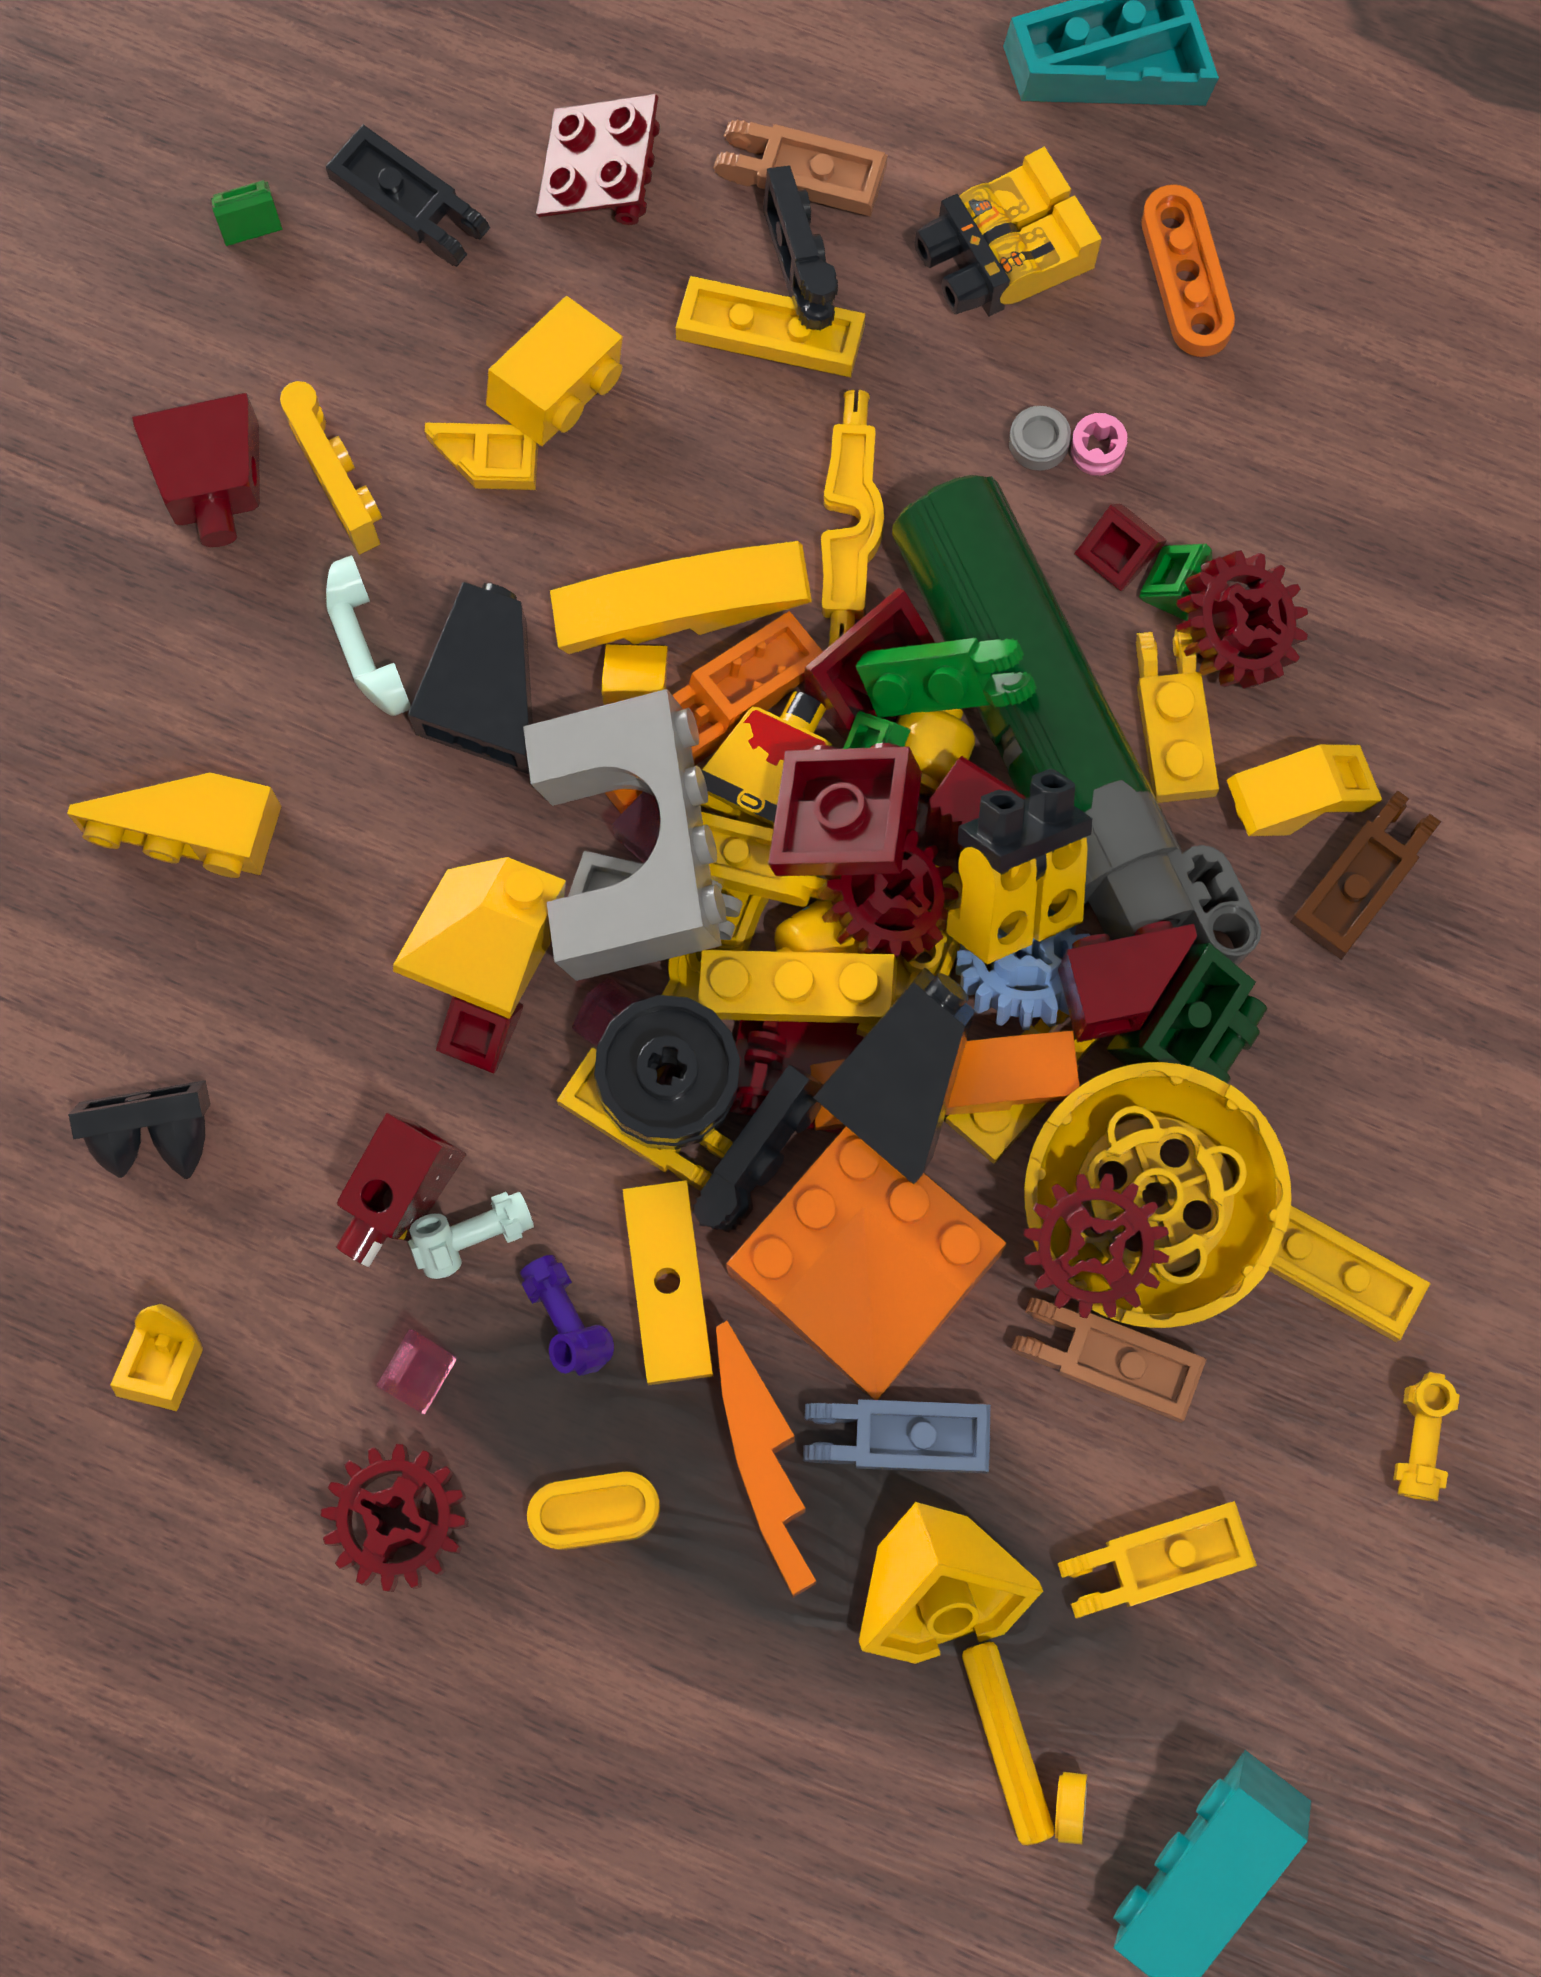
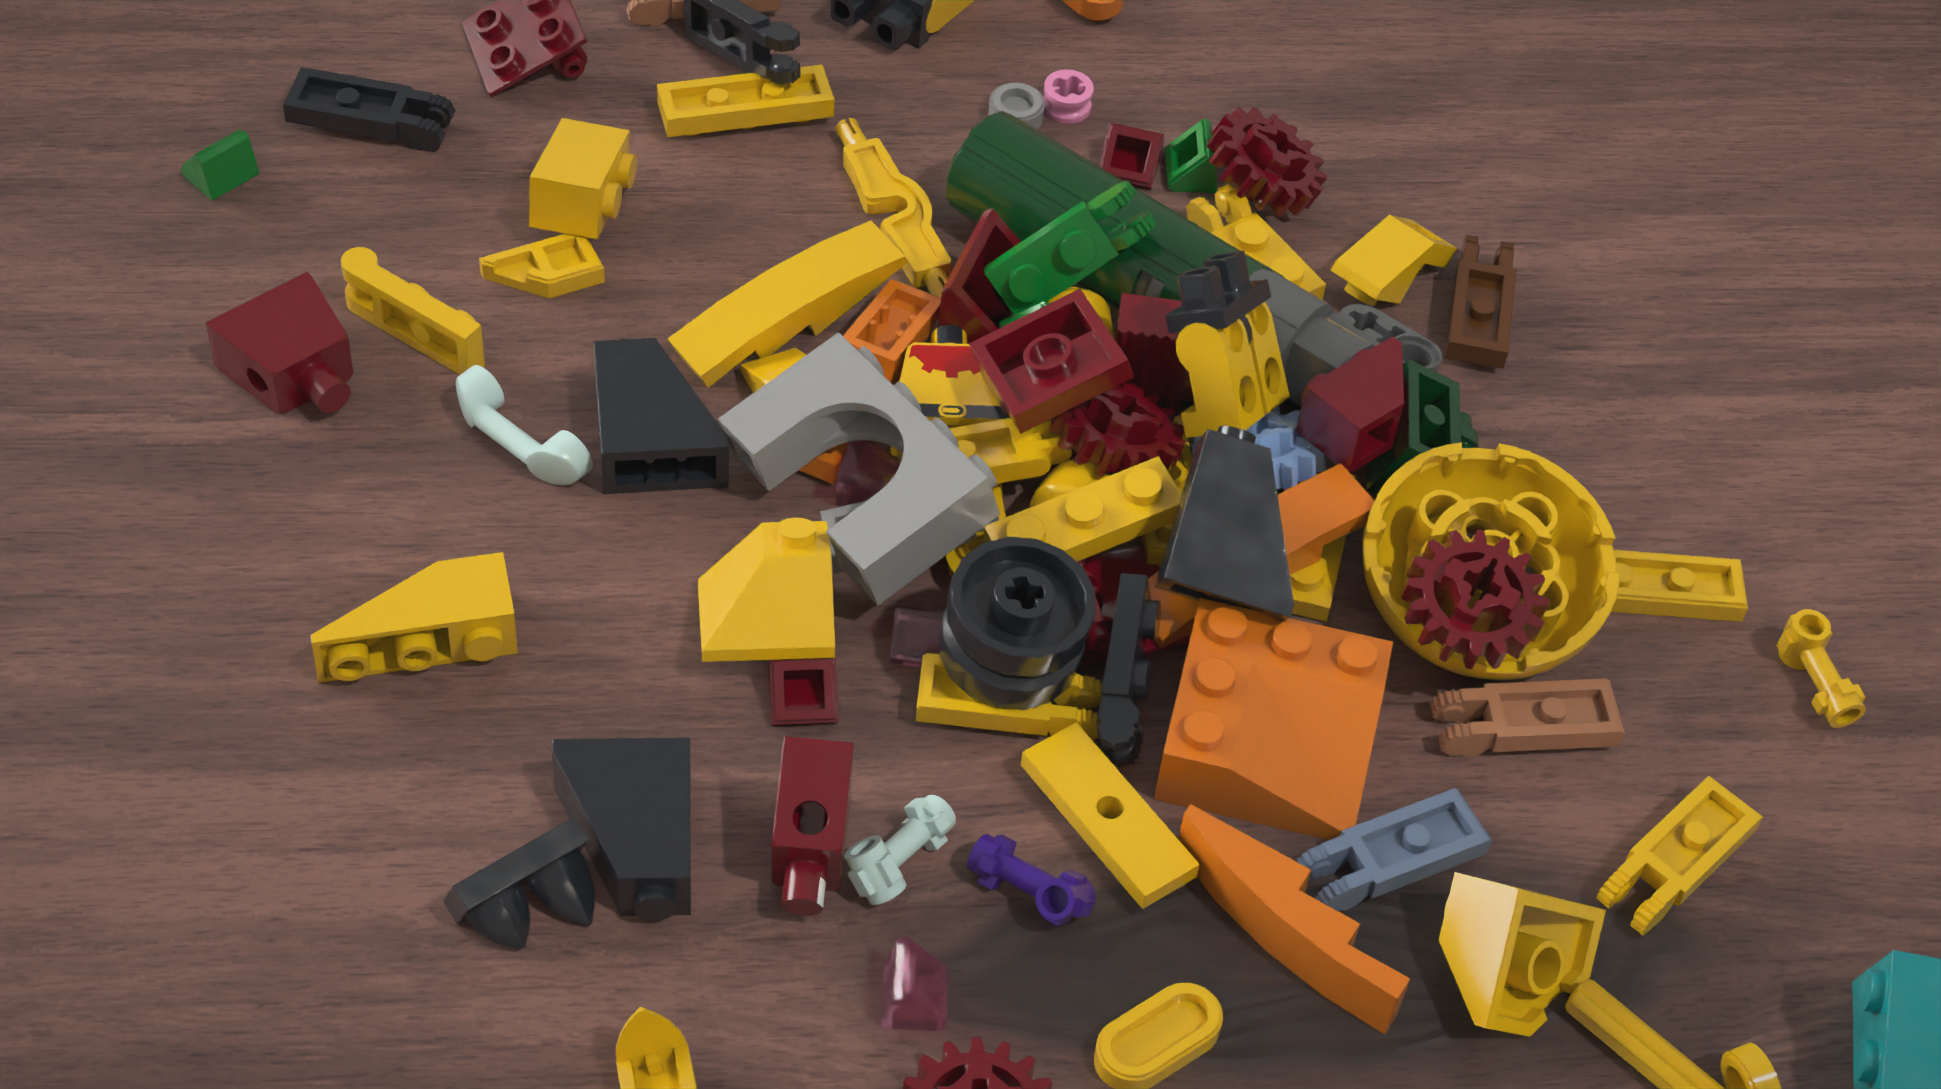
camera: 35 degrees left, 25 degrees down
none -> black slope [552,738,691,920]

